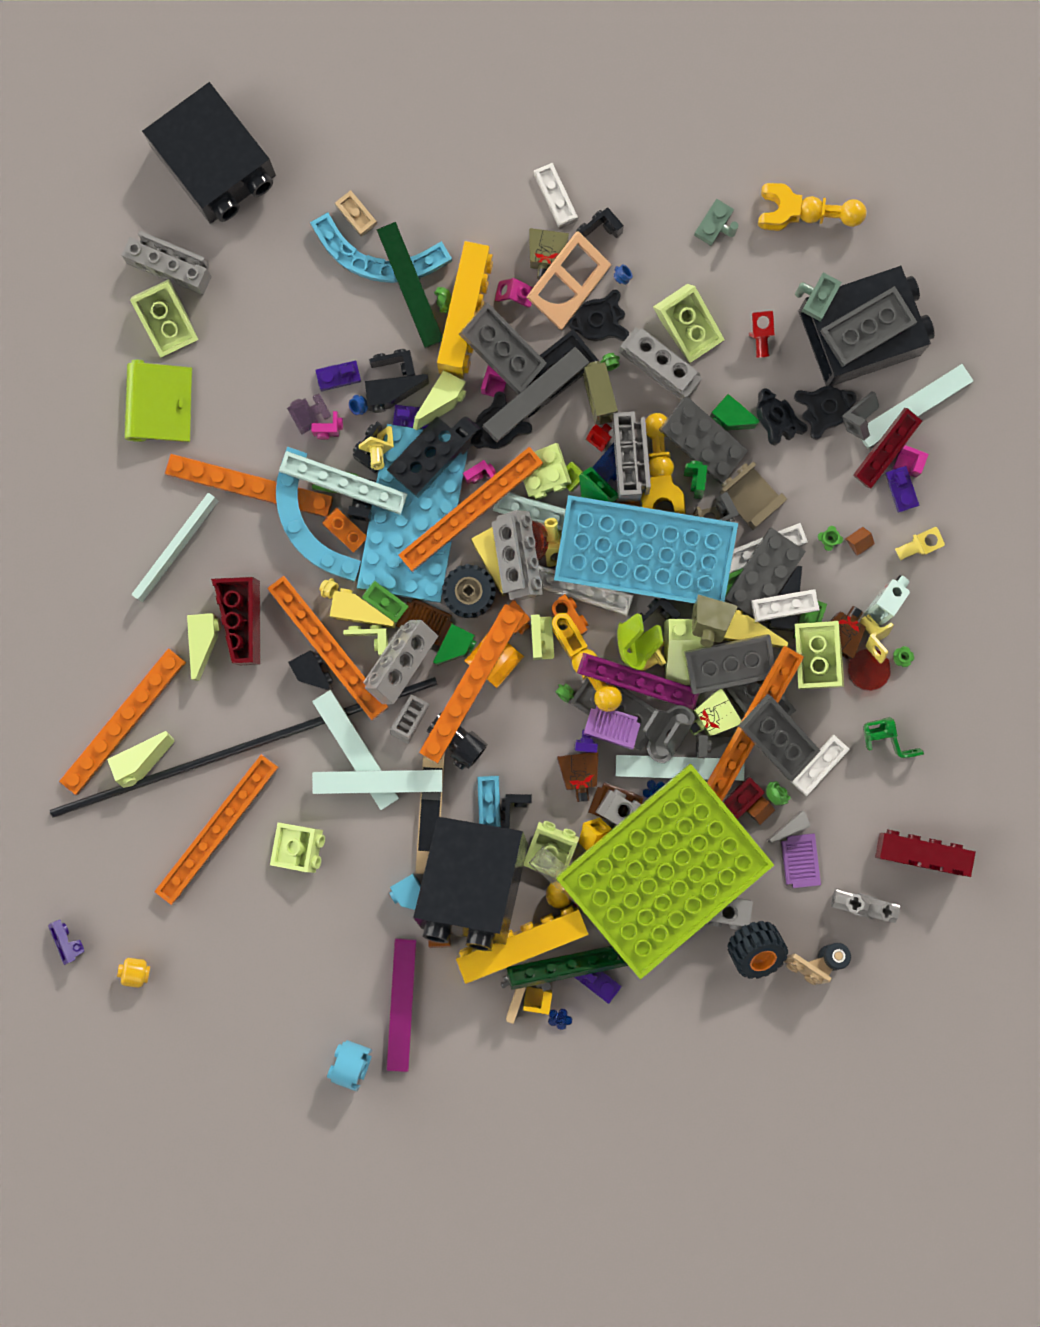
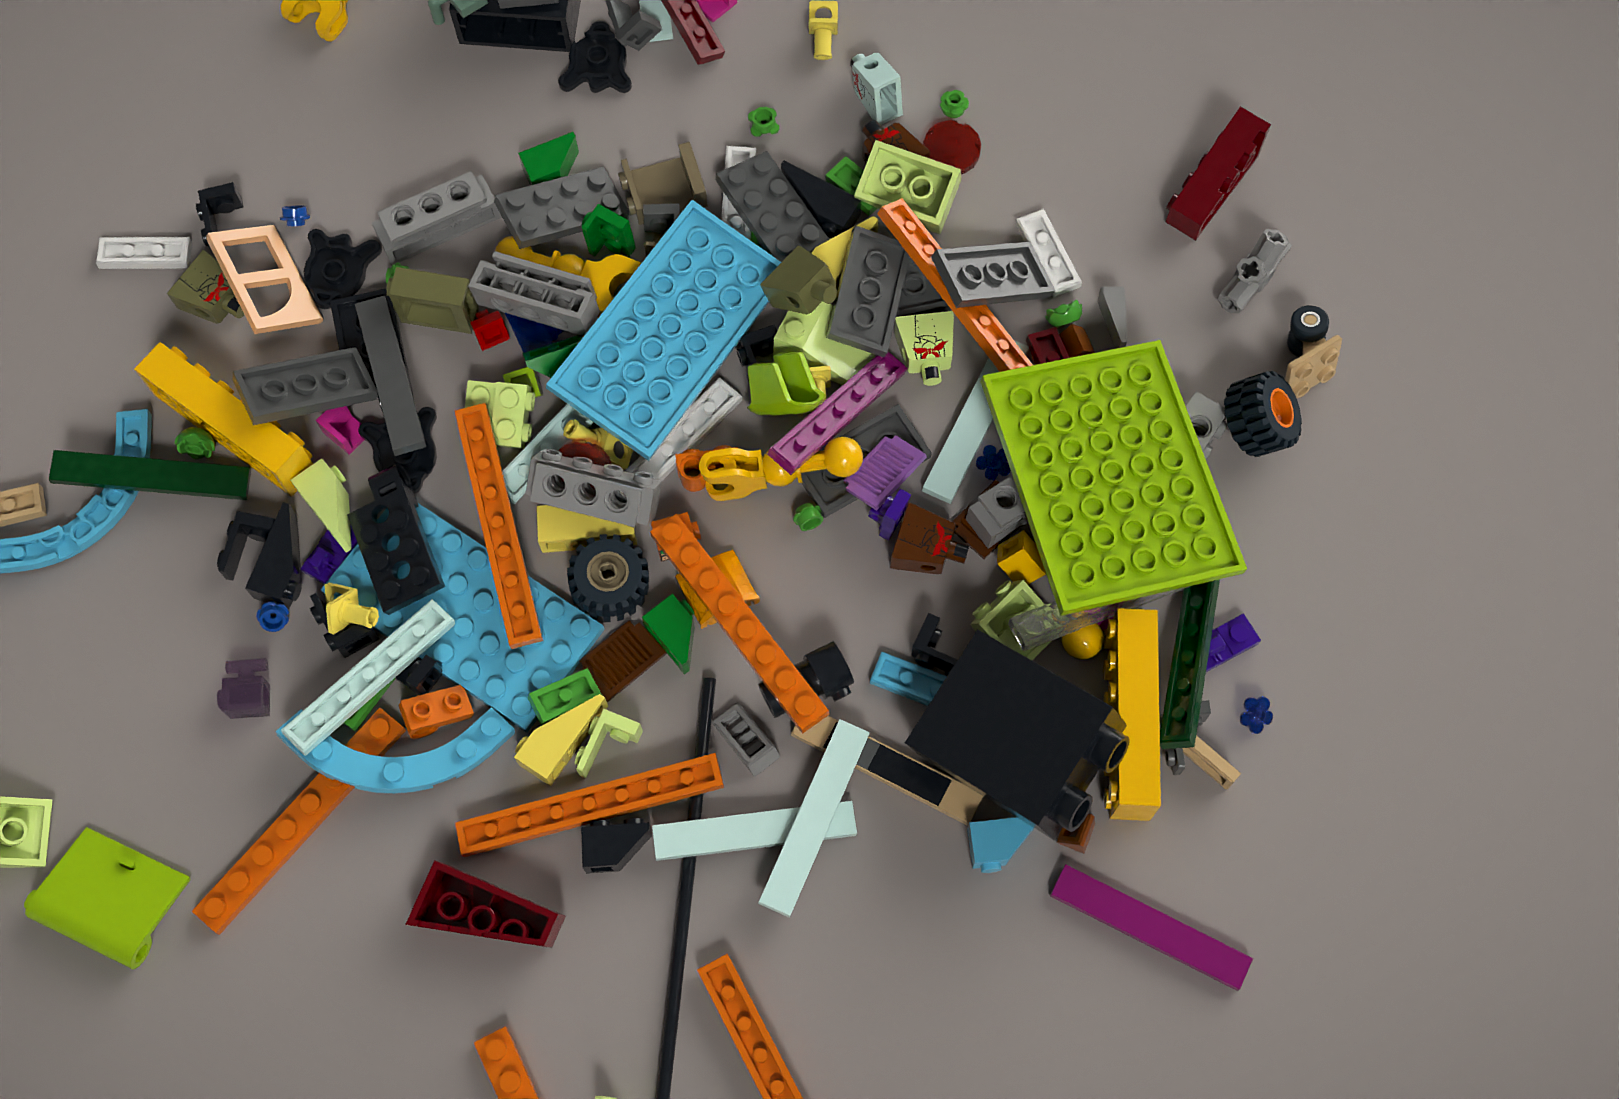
camera: 65 degrees left, 15 degrees down
light aqua tile [132,493,219,602] -> none
yellowish green slope [187,613,221,681] -> none
yellowish green plate [270,823,325,873] -> none
dark pink bracket [311,411,343,440] -> none
dark purple hinge [315,360,361,392] -> none
light yellow plate [319,578,339,599] -> none
medium azure brick [327,1040,372,1092] -> none
light grey brick [363,620,438,704] -> none
dark pink bracket [463,460,497,484] -> none
dark pink bracket [495,278,533,308] -> none
yellow panel [523,987,552,1015] -> none
yellowish green bracket [531,614,554,660] -> none
dark grey piece [643,705,695,763] -> none
yellowish green slope [653,284,725,363] -> none
sand green plate [694,199,739,246] -> none
dark grey bracket [696,735,732,758] -> none
red bracket [749,311,775,358] -> none
white tile [751,589,819,622] -> none
black tile [756,388,808,446] -> none
medium lavender window [781,833,821,888] -> none
dark orange slope [845,527,875,556] -> none
light yellow bracket [859,614,894,663] -> none
green piece [863,717,924,758] -> none
dark purple hinge [885,466,920,513] -> none

